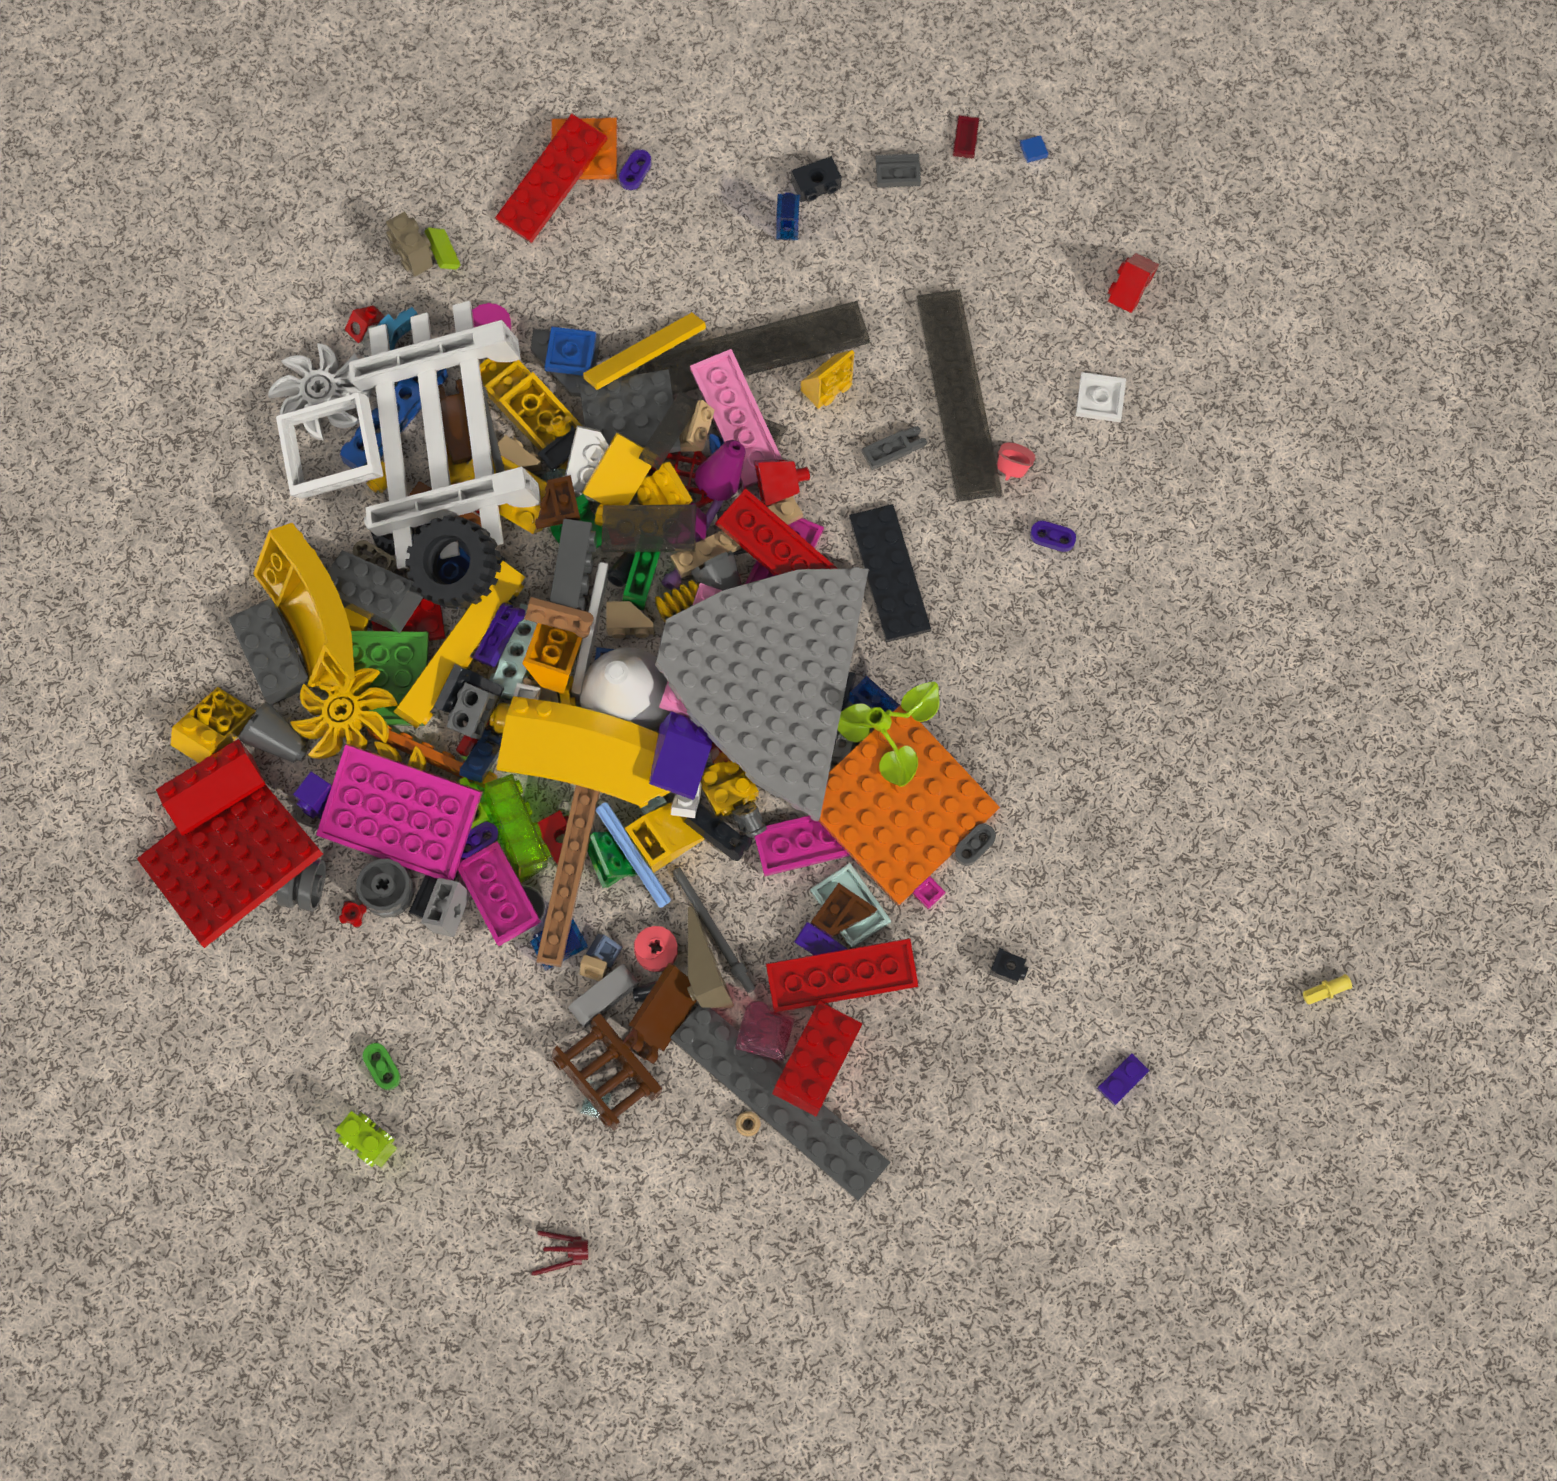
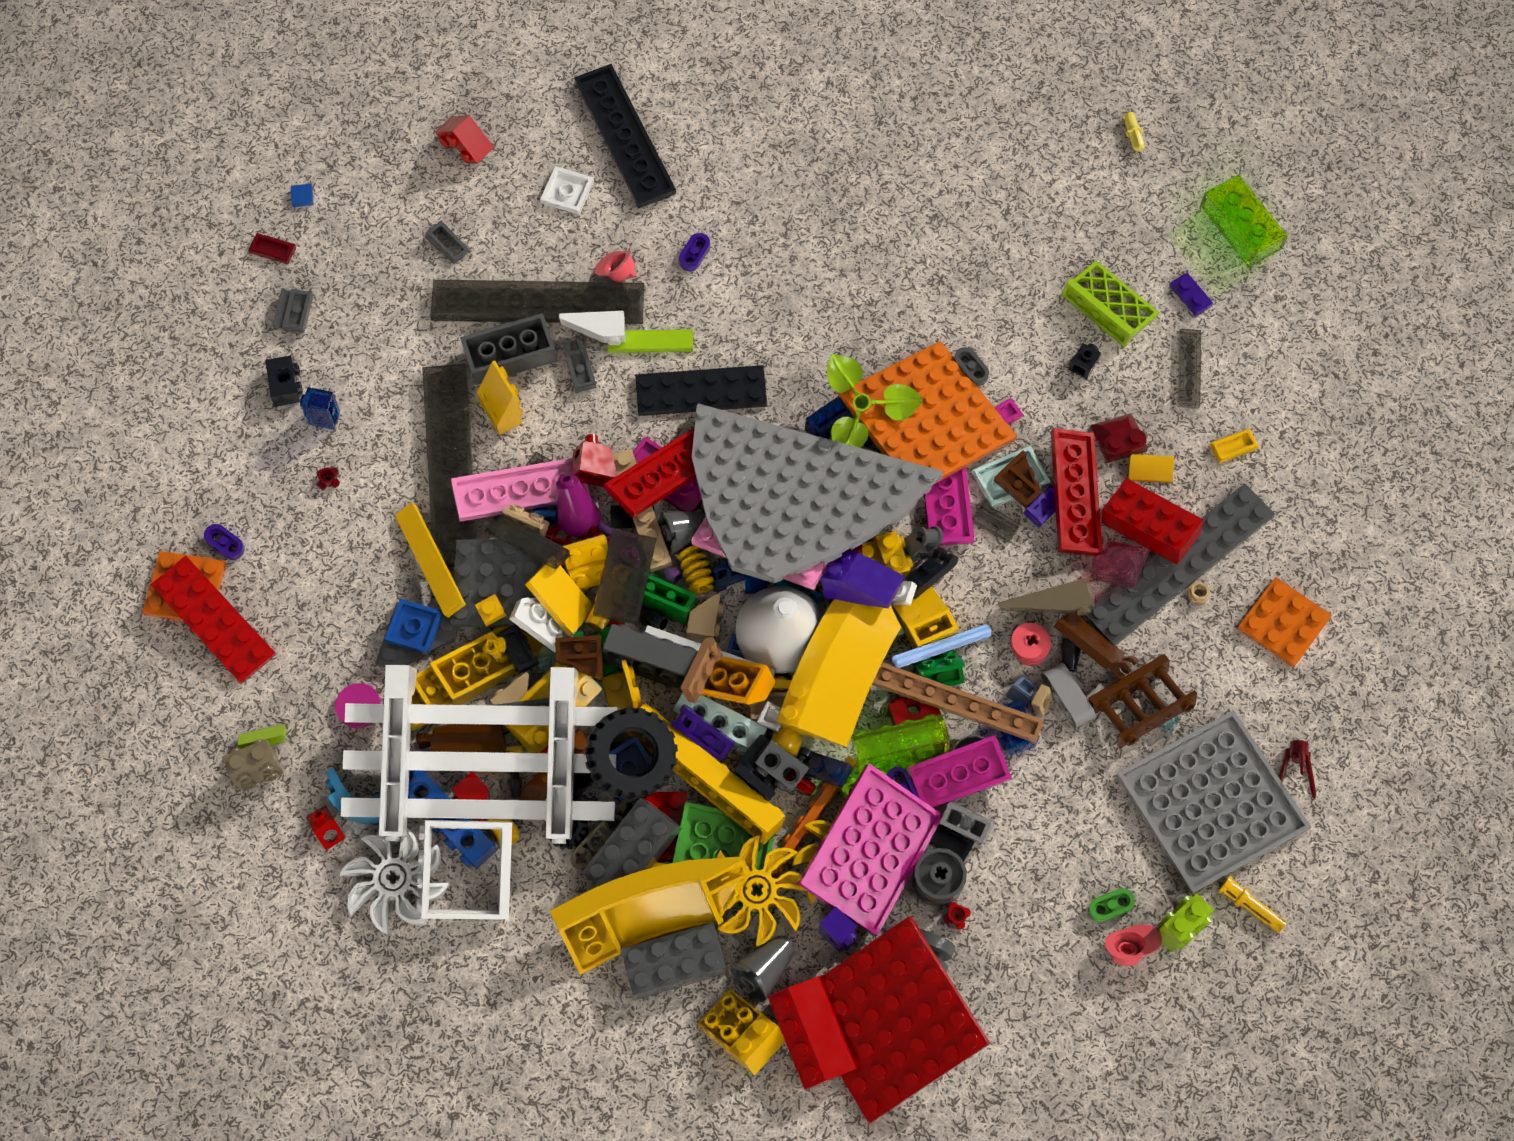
camera: 80 degrees left, 5 degrees down
dark grey bar [672,868,756,994] -> none
none -> dark red plate [317,467,340,490]
none -> dark grey slope [425,220,470,264]
none -> red slope [451,771,490,821]
none -> dark grey brick [460,313,557,385]
none -> yellow plate [475,594,507,626]
none -> black bar [507,772,522,799]
none -> white slope [559,311,626,345]
none -> black plate [574,64,676,209]
none -> yellow bracket [602,659,642,710]
none -> lime tile [608,329,693,353]
none -> clear smoke tile [972,502,1021,543]
none -> lime fence [1061,261,1160,347]
none -> dark red slope [1091,413,1148,463]
none -> coral piece [1105,924,1162,966]
none -> light grey plate [1116,710,1311,895]
none -> yellow slope [1128,454,1174,483]
none -> clear smoke tile [1178,329,1201,409]
none -> clear neon green brick [1200,174,1288,268]
none -> yellow tile [1209,428,1259,464]
none -> yellow pin [1217,875,1287,933]
none -> orange plate [1237,577,1332,668]

